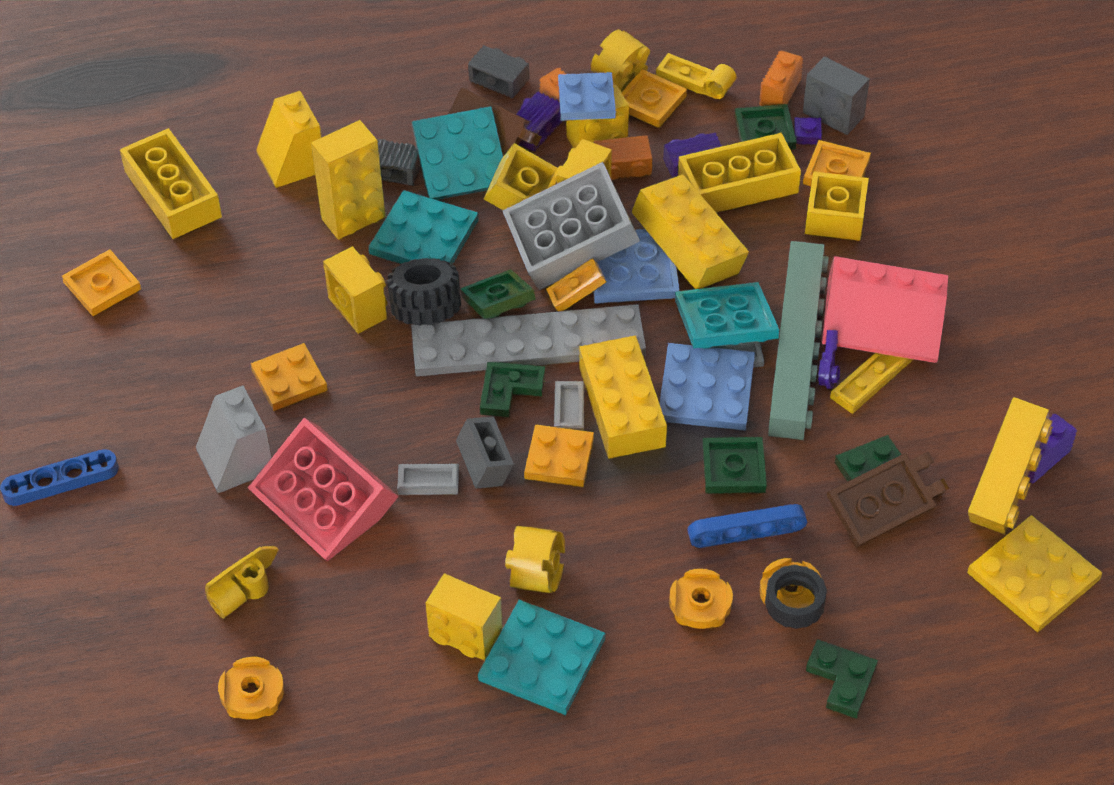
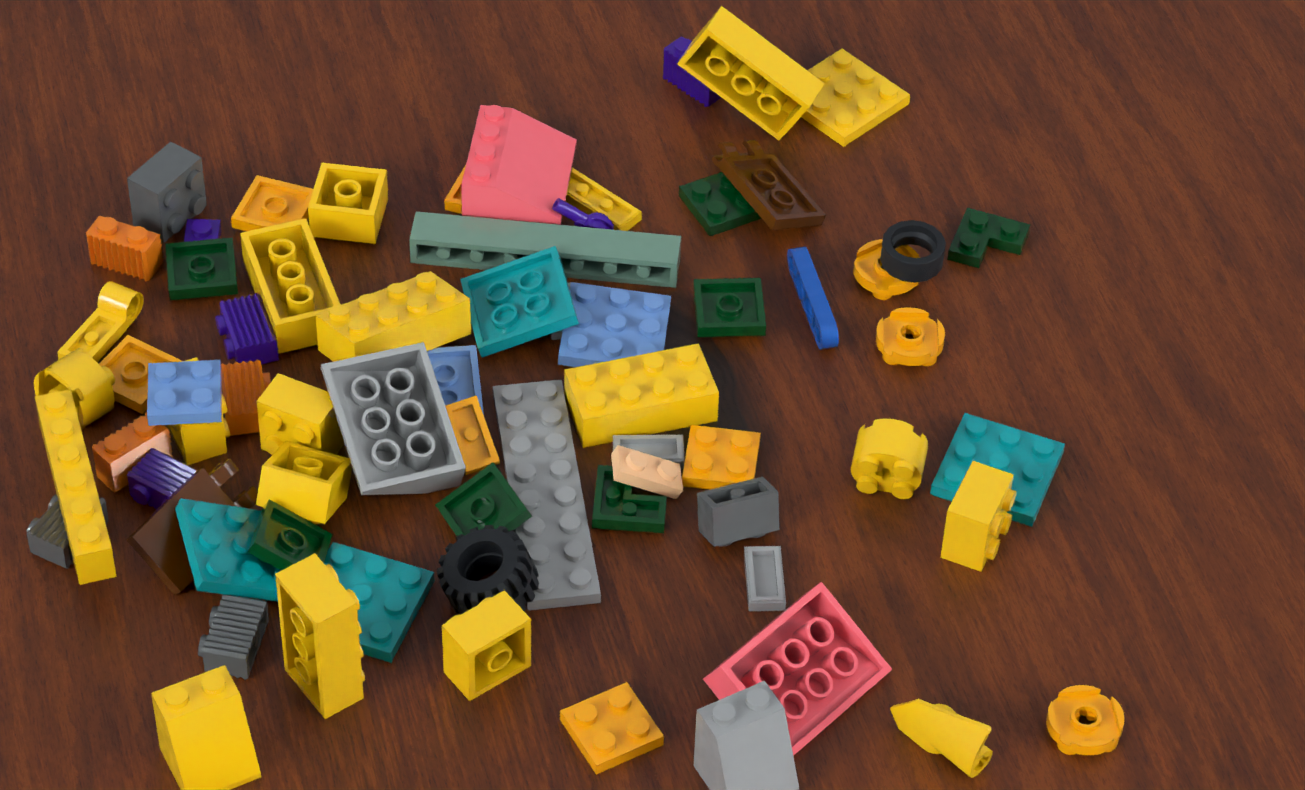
camera: 95 degrees left, 5 degrees down
none -> yellow brick [35,389,117,585]
none -> dark green plate [248,500,333,570]
none -> light nougat plate [611,445,683,499]

